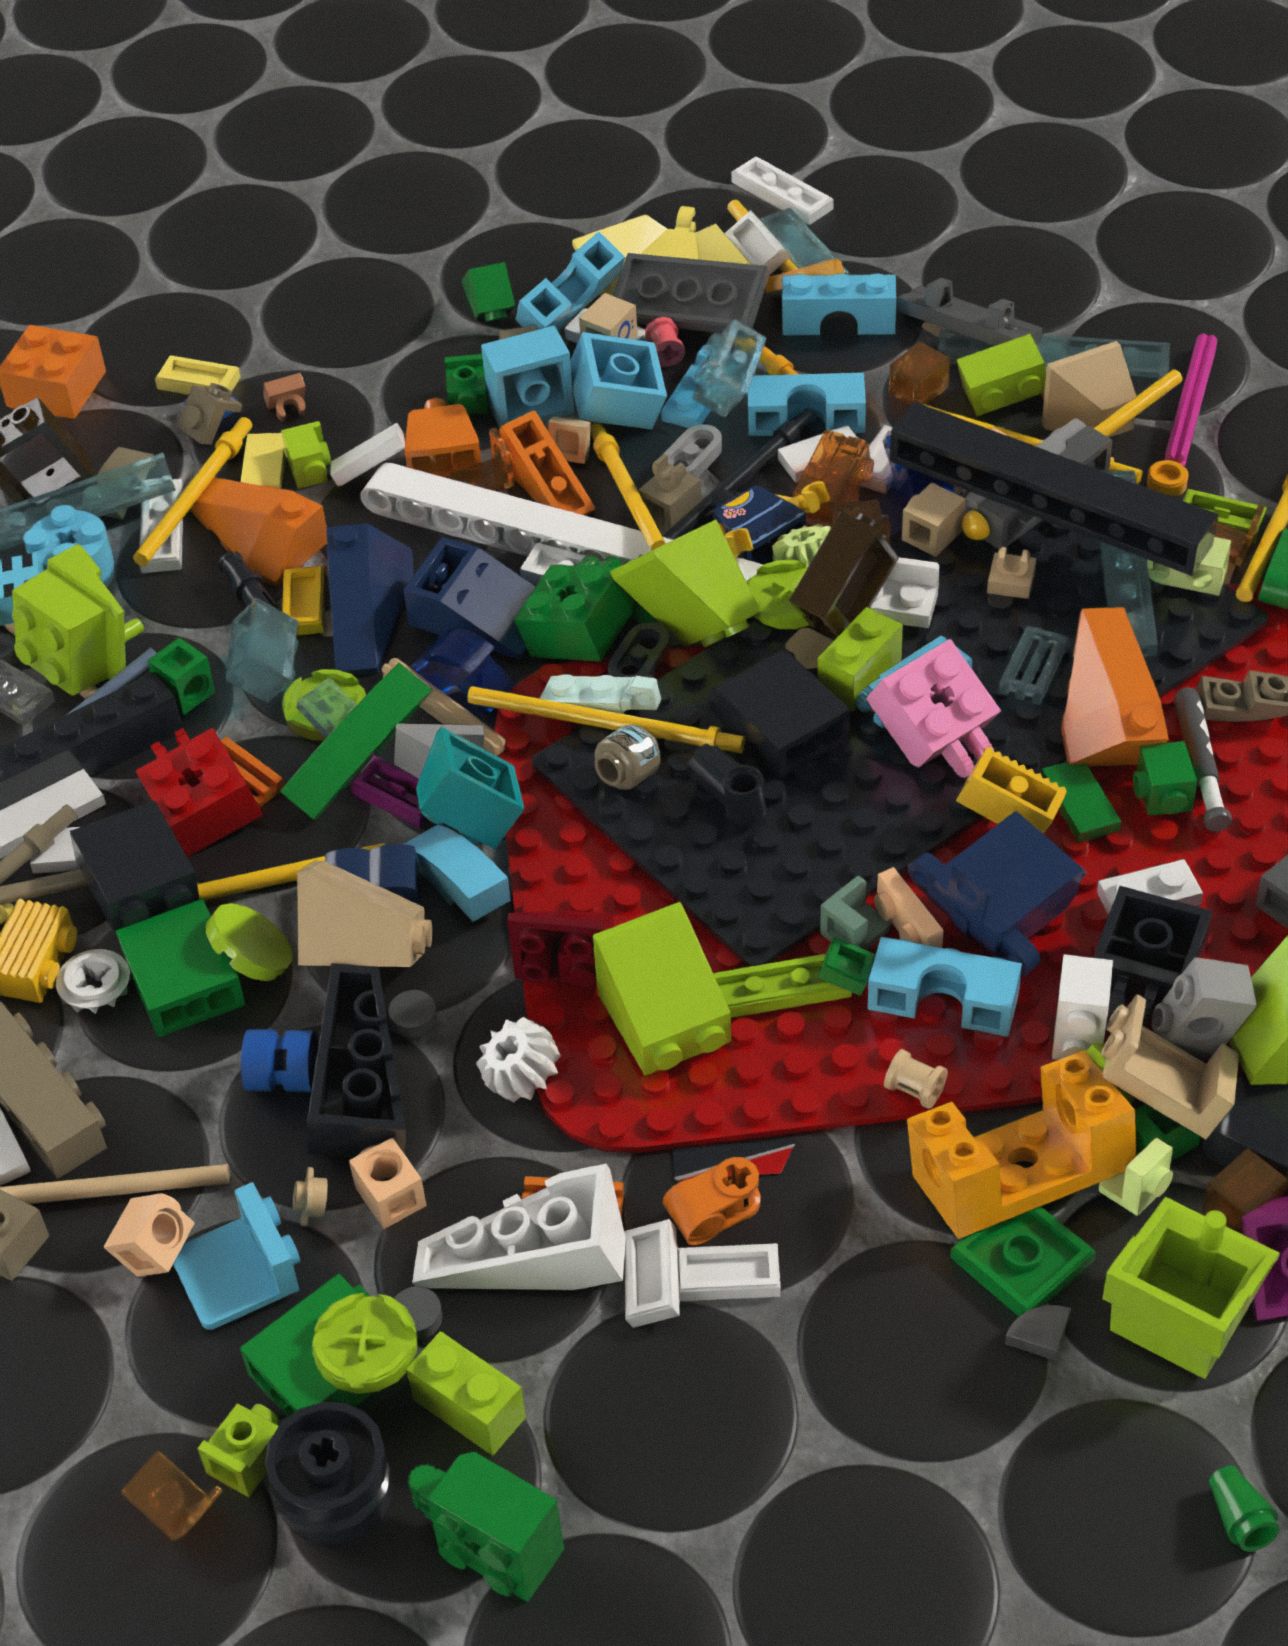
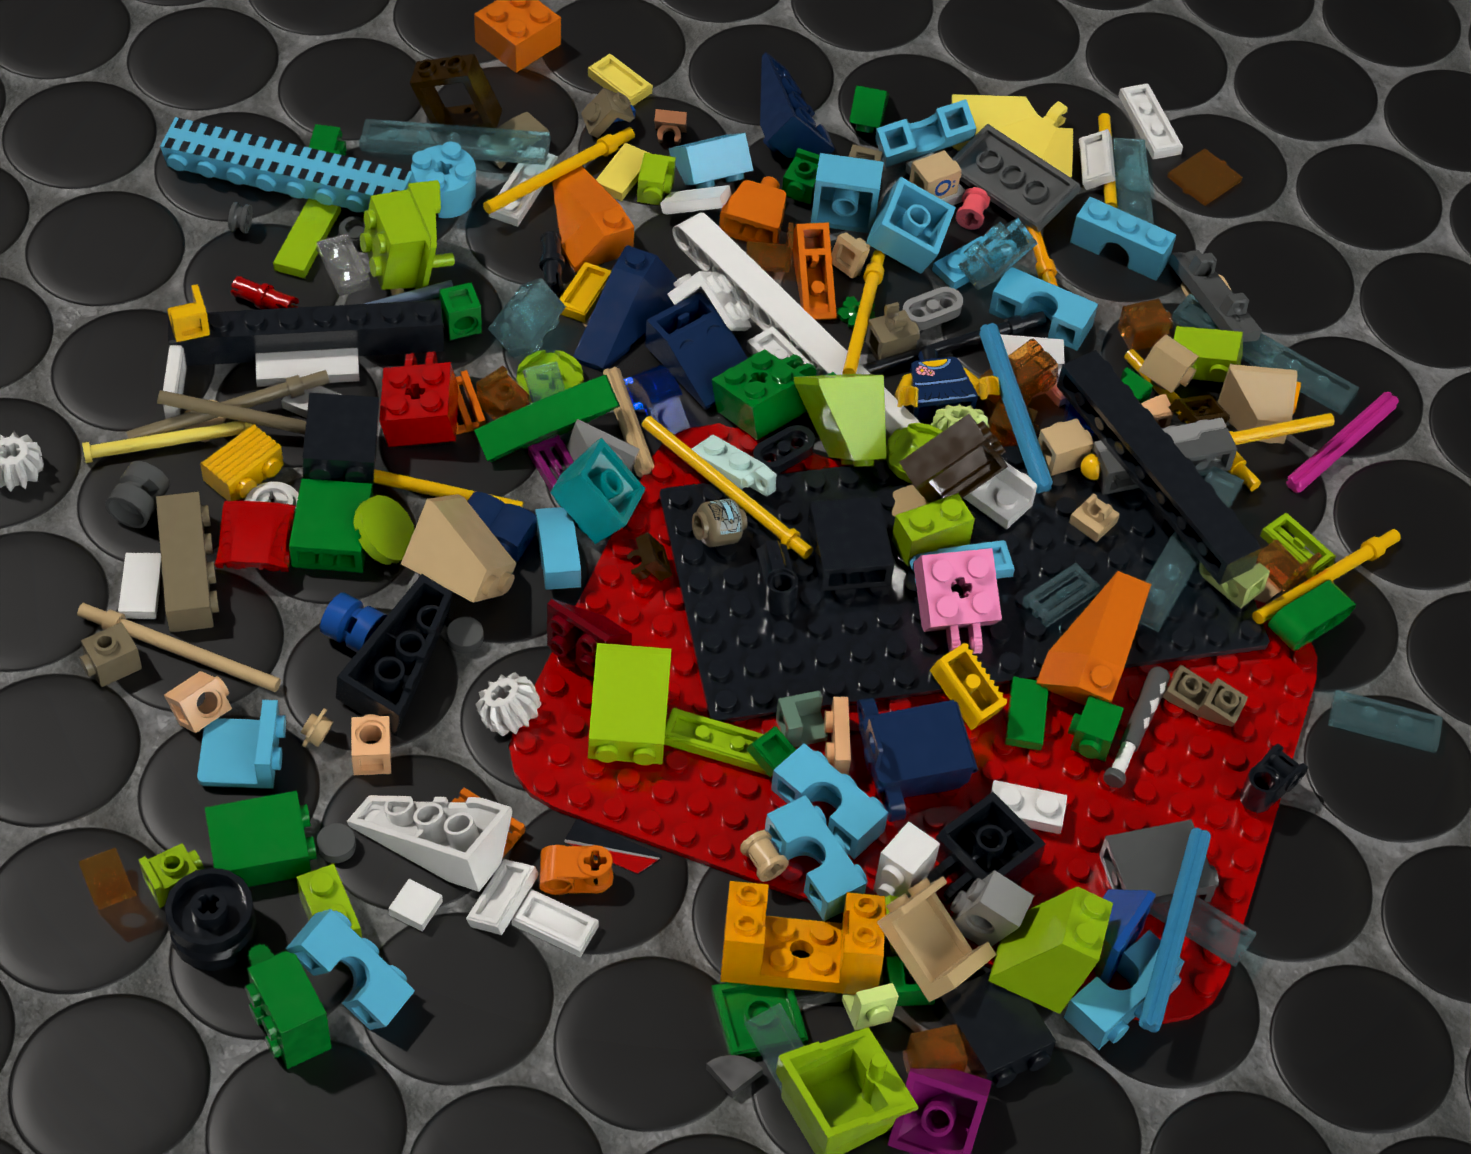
camera: 20 degrees right, 5 degrees up
lime tile [312,1293,418,1394] -> none
light orange tile [765,259,844,293] -> none
light orange tile [1147,460,1188,497] -> none
none -> red slope [215,501,296,572]
none -> medium azure arch [286,909,415,1030]
none -> white tile [388,879,443,932]
none -> clear orange brick [476,366,529,420]
none -> dark brown tile [627,532,672,581]
none -> medium azure slope [668,133,753,189]
none -> white bracket [668,271,752,331]
none -> clear light blue tile [744,1003,804,1093]
none -> dark blue wedge [760,52,835,158]
none -> medium azure arch [765,795,867,922]
none -> green plant [837,296,876,328]
none -> dark azure axle [979,323,1053,493]
none -> tan brick [1139,334,1199,393]
none -> clear orange piece [1167,149,1242,206]
none -> dark brown tile [1168,395,1230,424]

